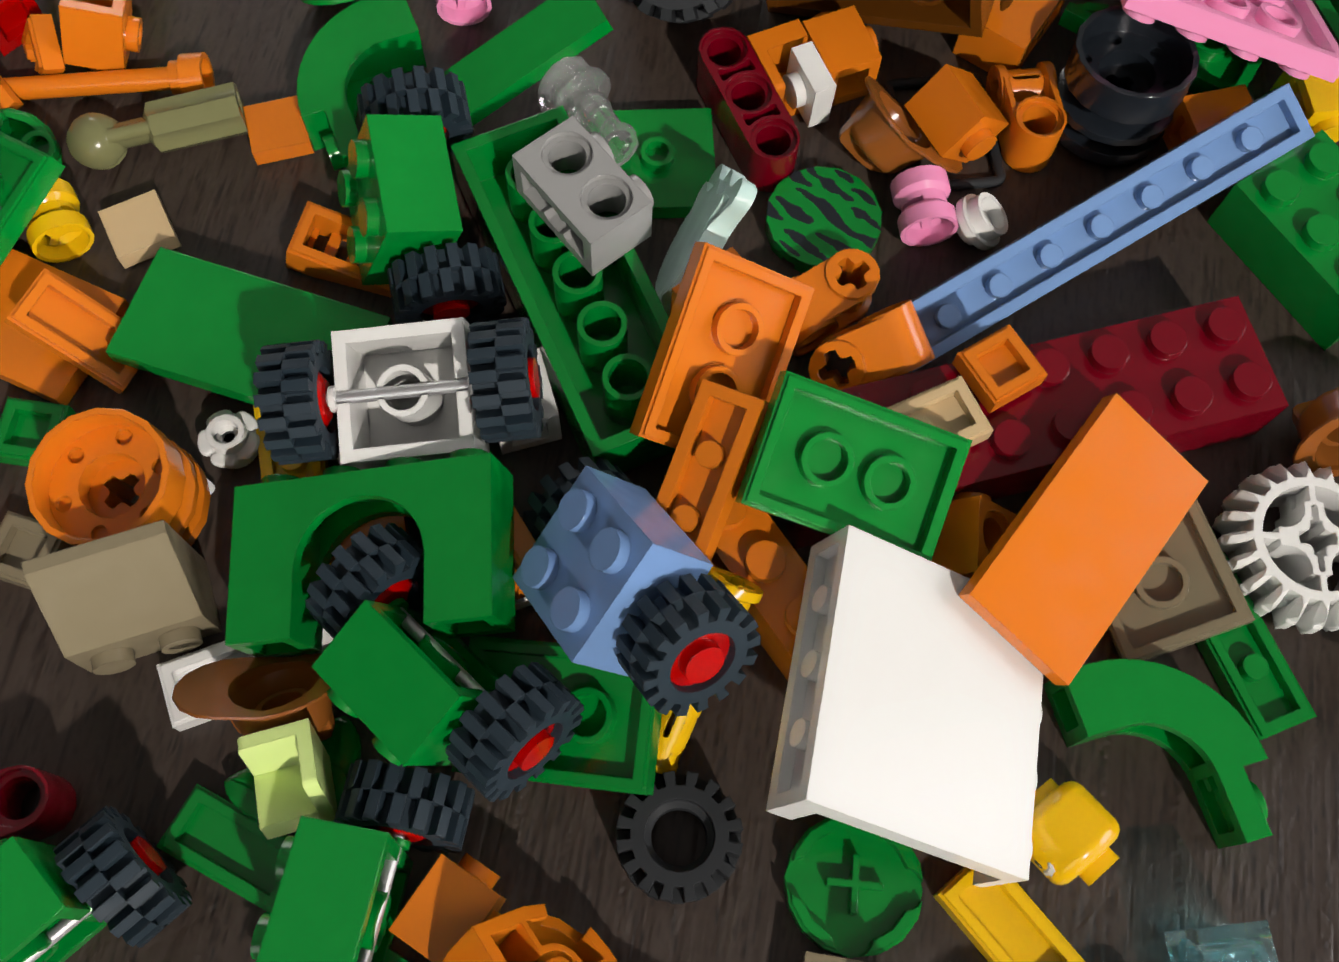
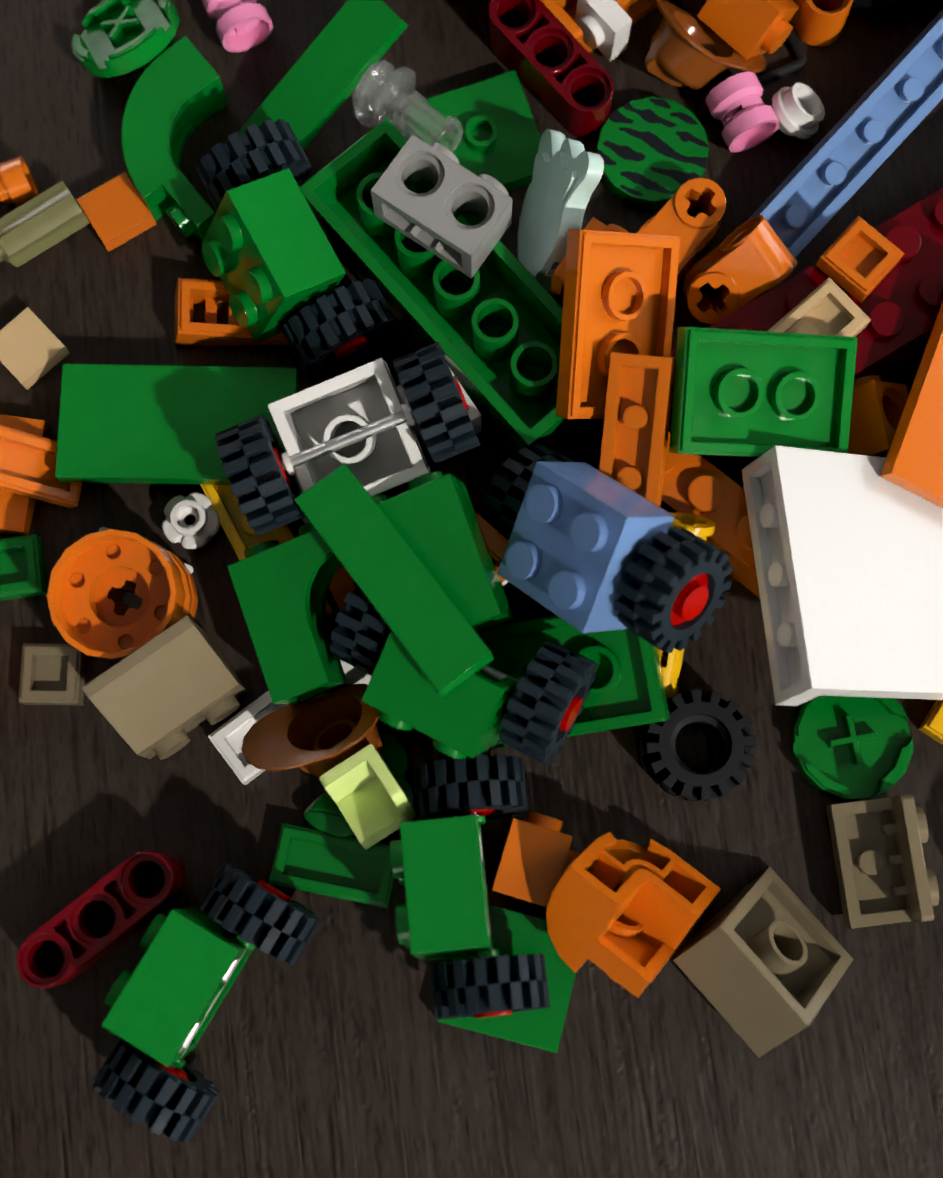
camera: 10 degrees left, 10 degrees up
none -> green tile [294,463,494,698]

